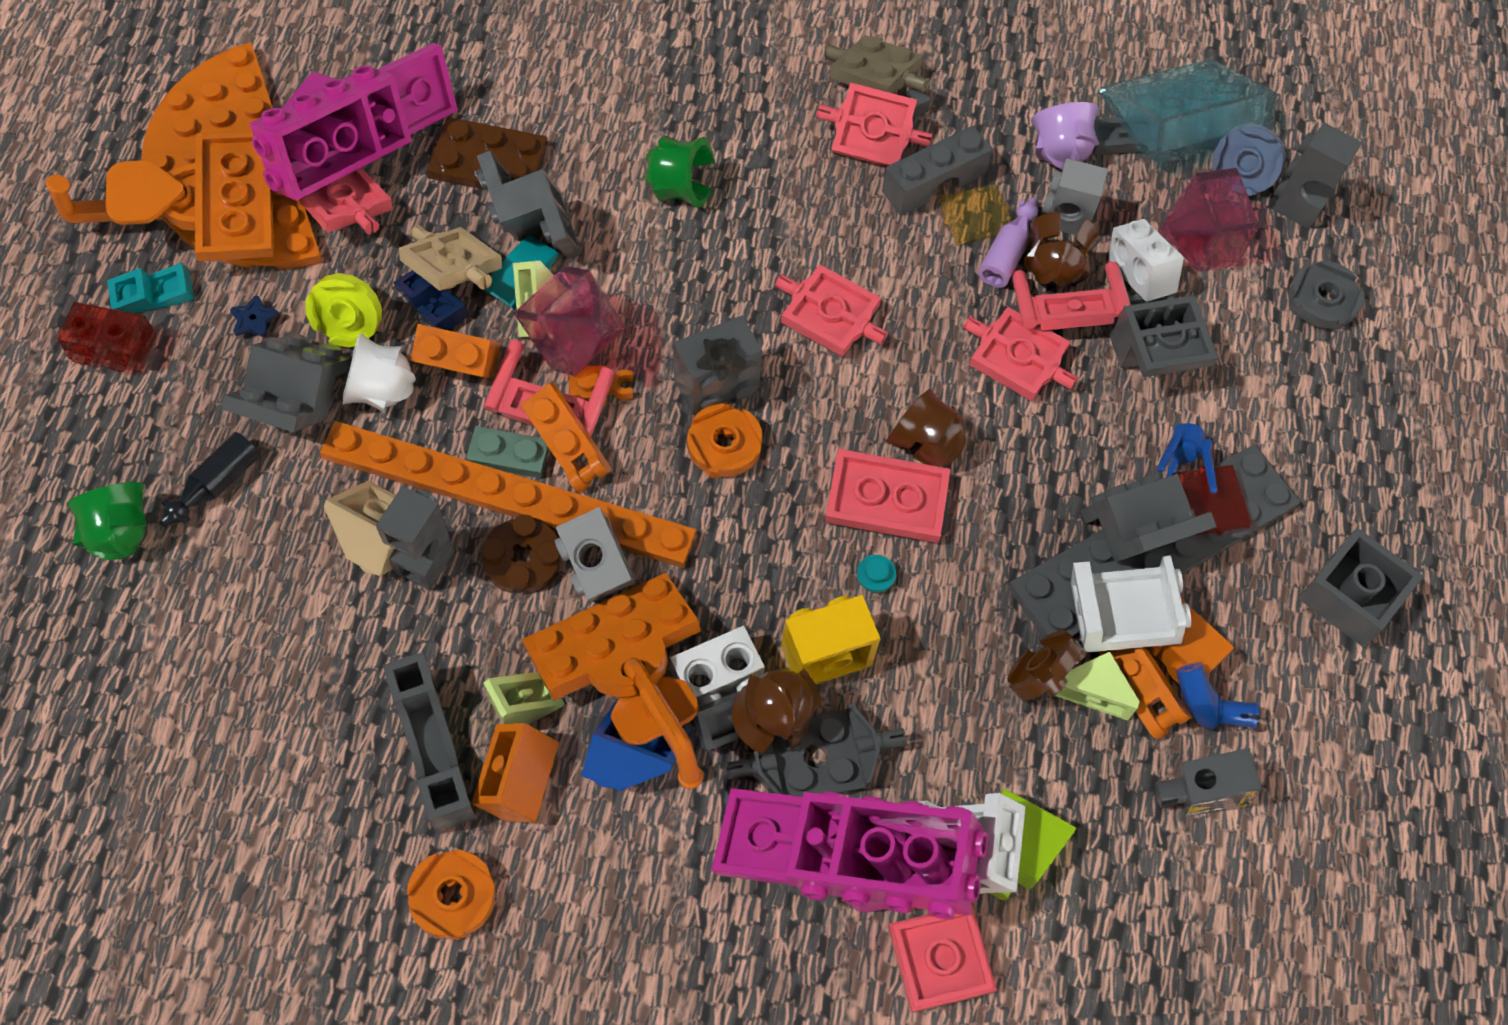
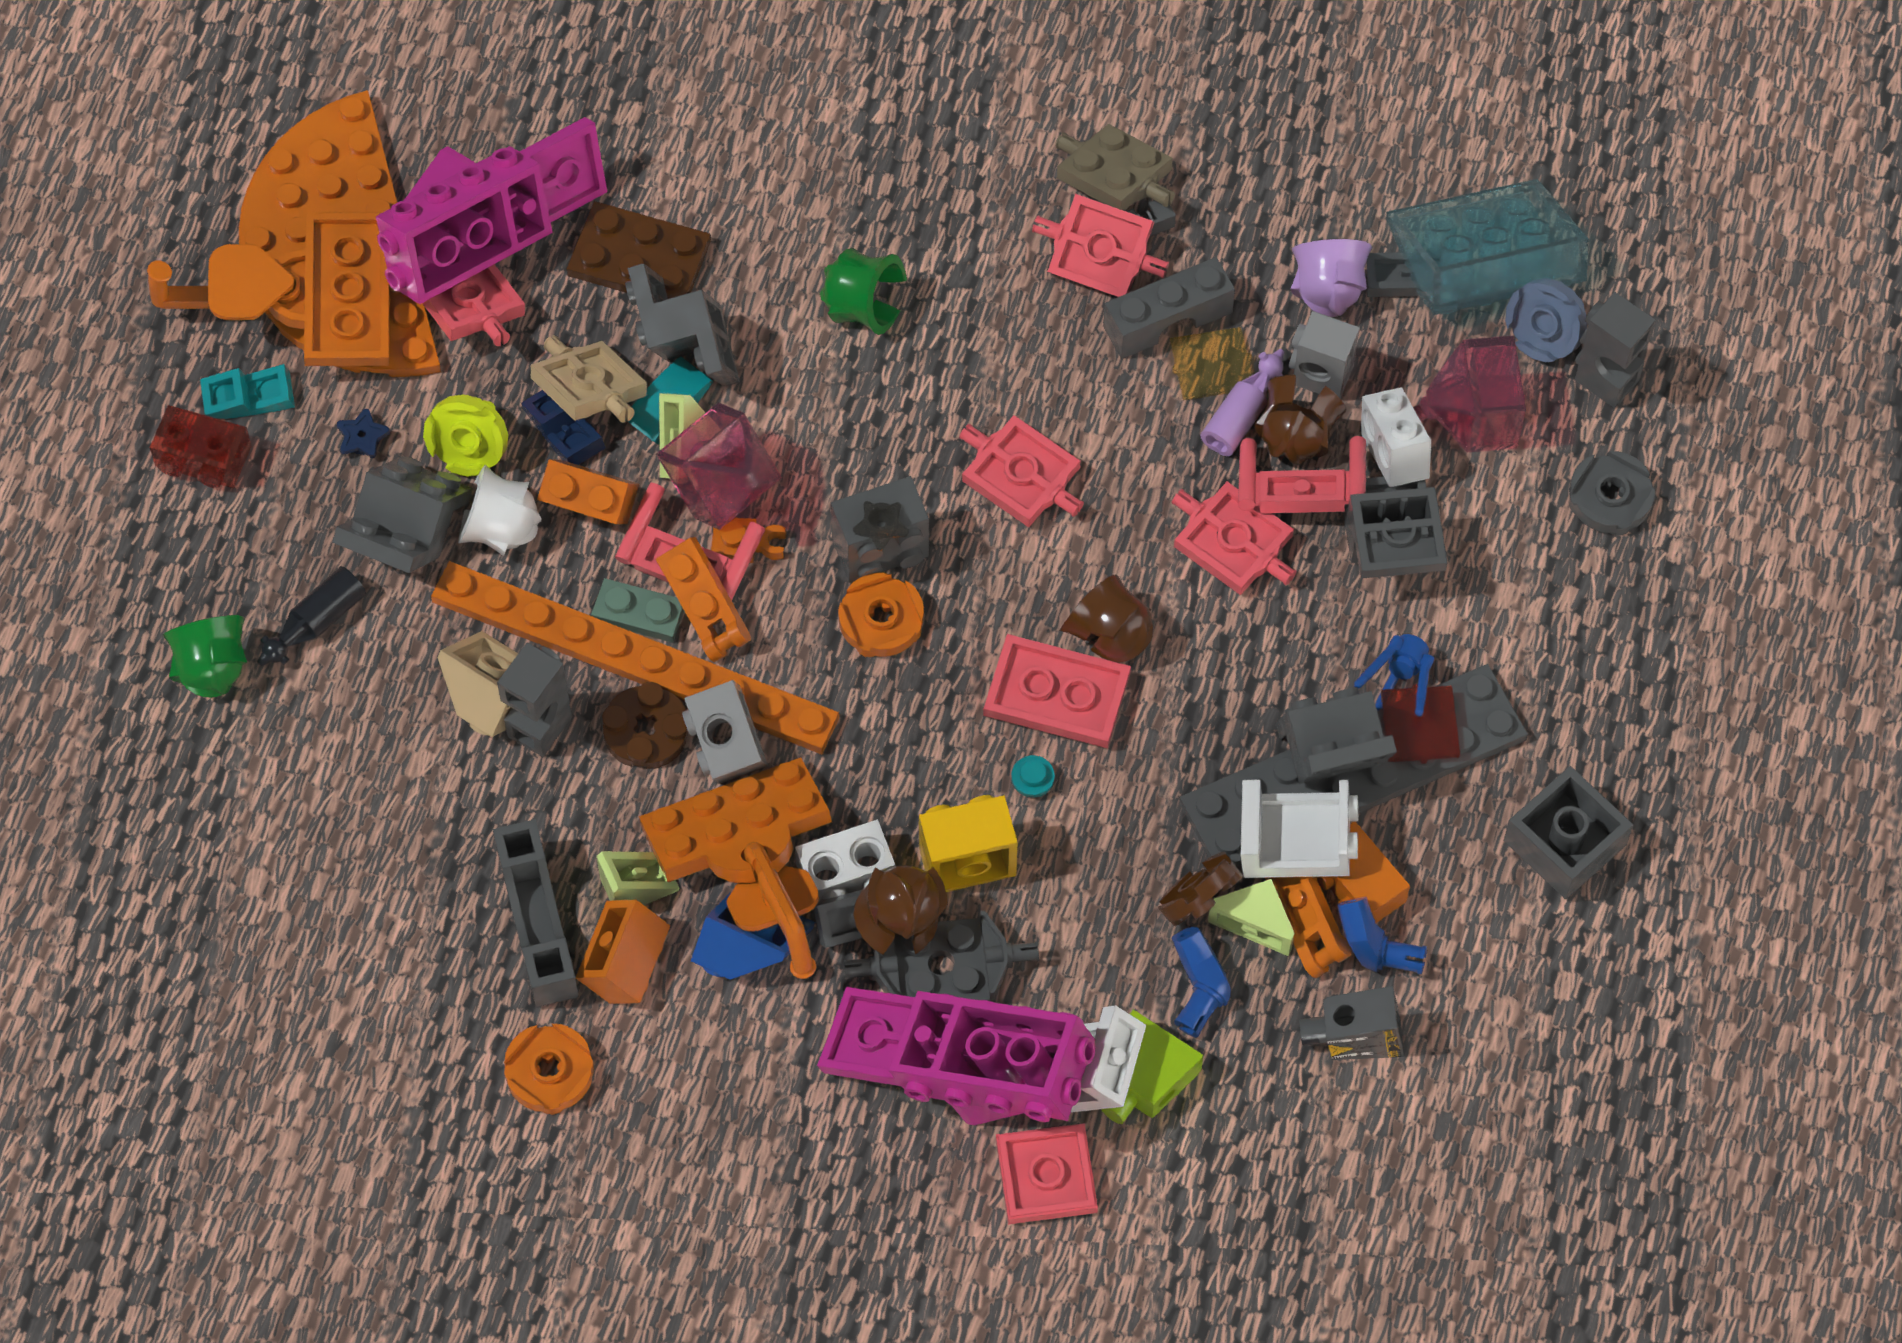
camera: 10 degrees right, 0 degrees up
none -> blue arm [1172,927,1231,1038]

